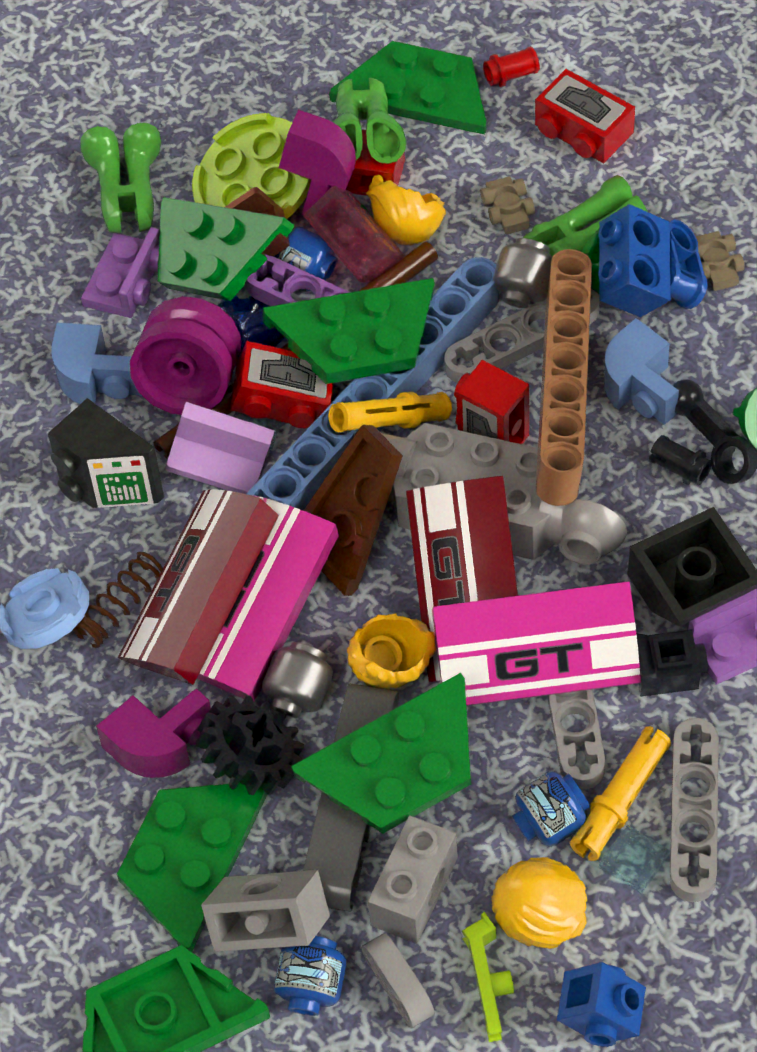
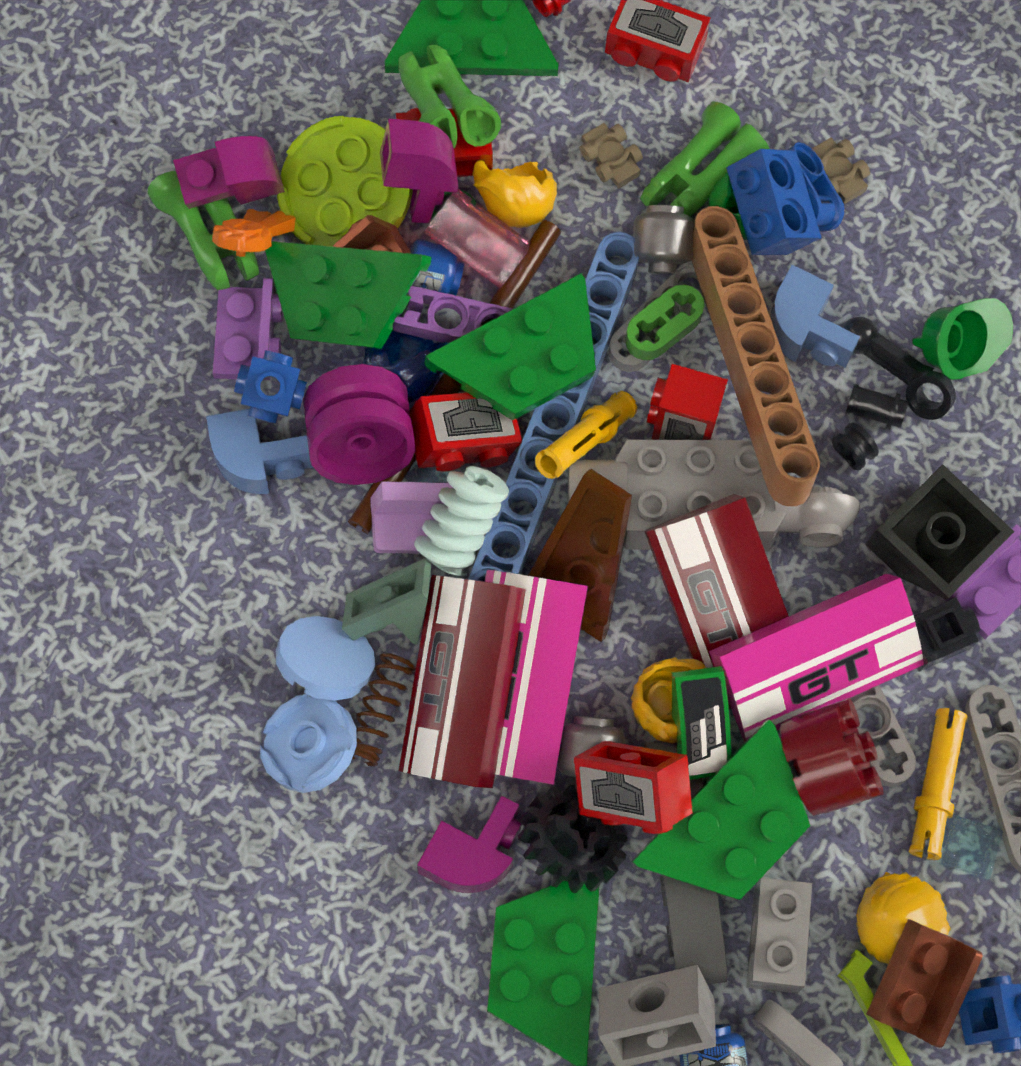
camera: 25 degrees left, 15 degrees up
pearl dark grey slope [48,398,164,508] -> none
head [512,771,590,847] -> none
none -> magenta brick [173,136,285,209]
none -> orange piece [212,209,295,257]
none -> blue brick [234,350,307,423]
none -> light blue tile [276,616,375,701]
none -> sand green slope [342,558,431,645]
none -> light aqua piece [414,466,509,576]
none -> red brick [574,741,693,834]
none -> bright green beam [625,284,705,360]
none -> slope [672,666,731,780]
none -> dark red brick [780,698,884,816]
none -> black bush [832,422,879,471]
none -> copper bracket [866,919,983,1048]

